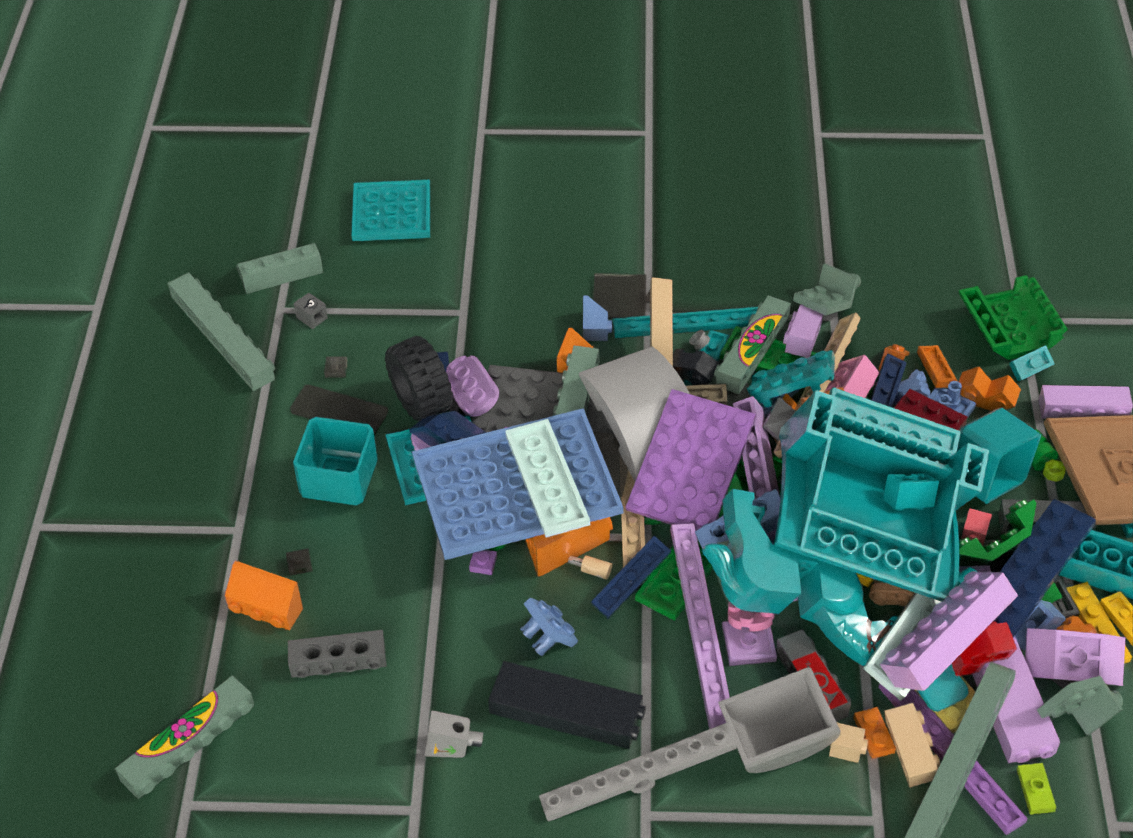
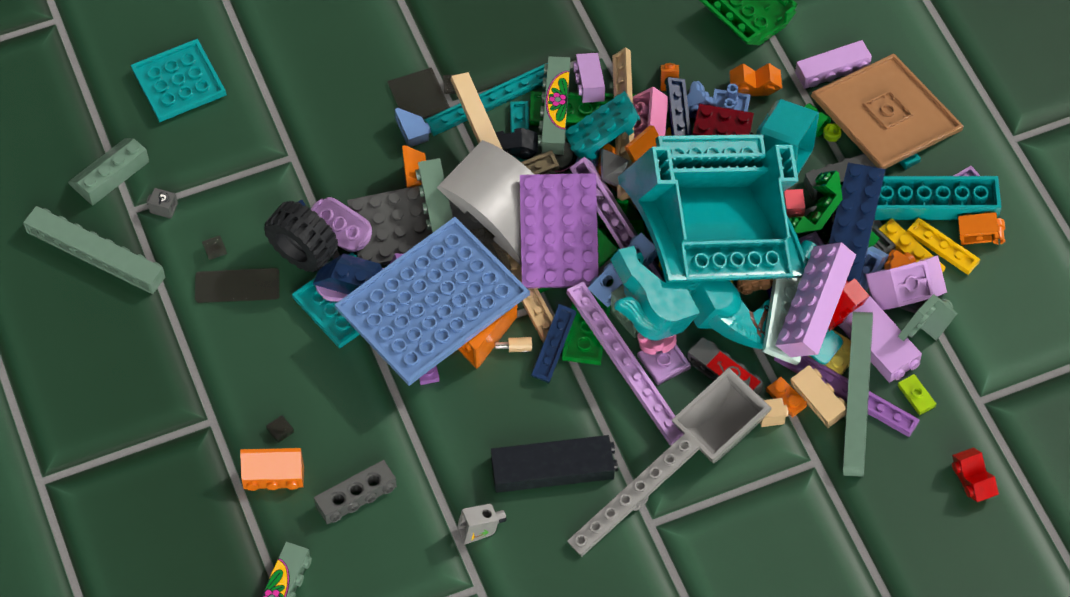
camera: 25 degrees left, 10 degrees up
teal plate [293,417,378,505] -> none
light aqua plate [505,419,590,537] -> none
medium blue plate [520,598,578,656] -> none
light grey bush [689,330,710,350] -> none
sand green plate [793,264,861,316] -> none
teal brick [883,473,939,511] -> none
orange plate [917,345,957,388] -> none
teal plate [1009,345,1055,381] -> none

